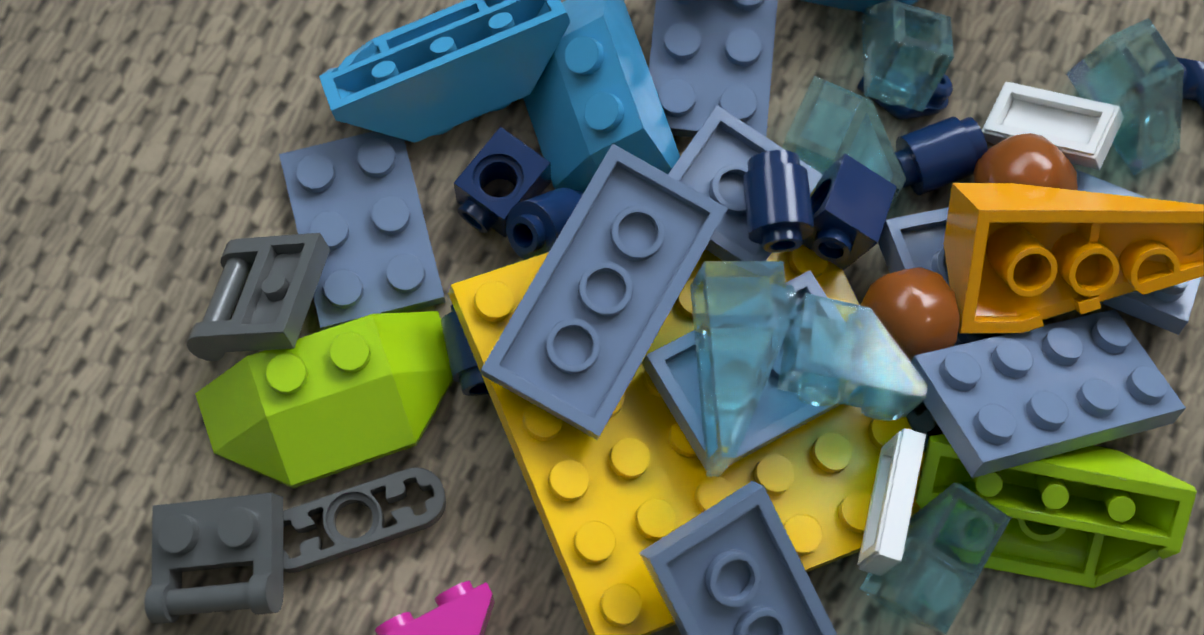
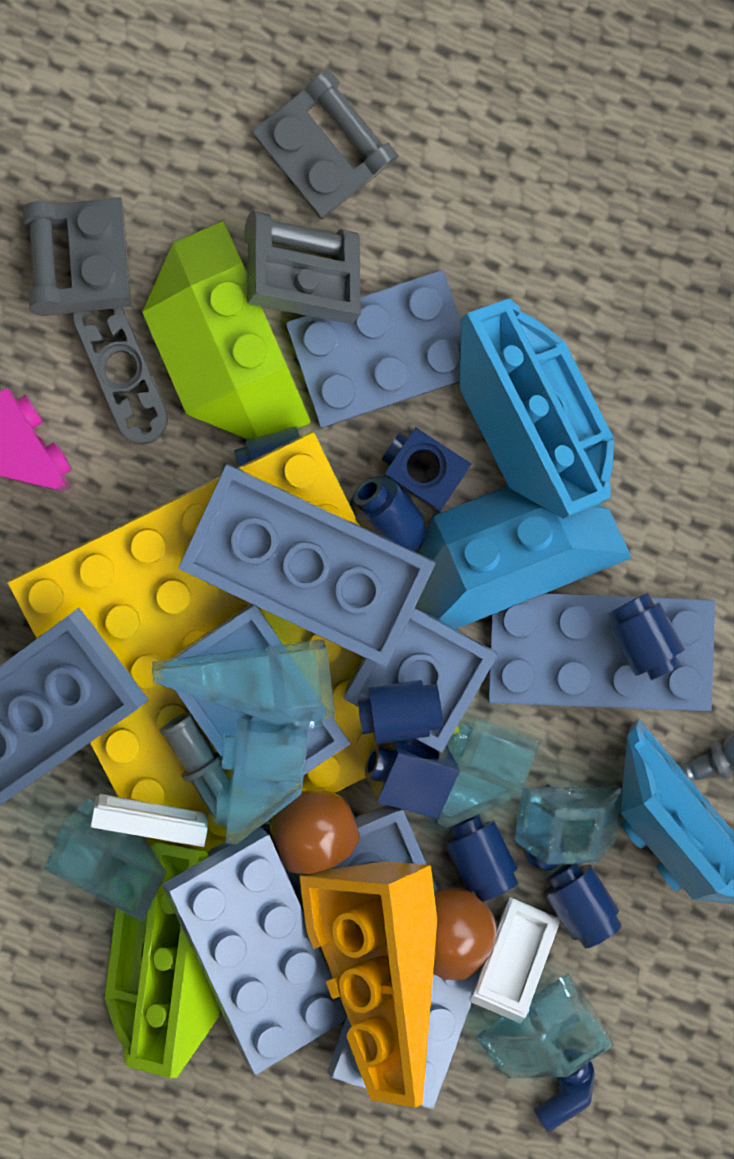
camera: 90 degrees right, 15 degrees up
none -> dark grey axle [159,712,243,822]
none -> dark grey plate [252,70,399,220]
none -> dark blue brick [544,861,622,949]

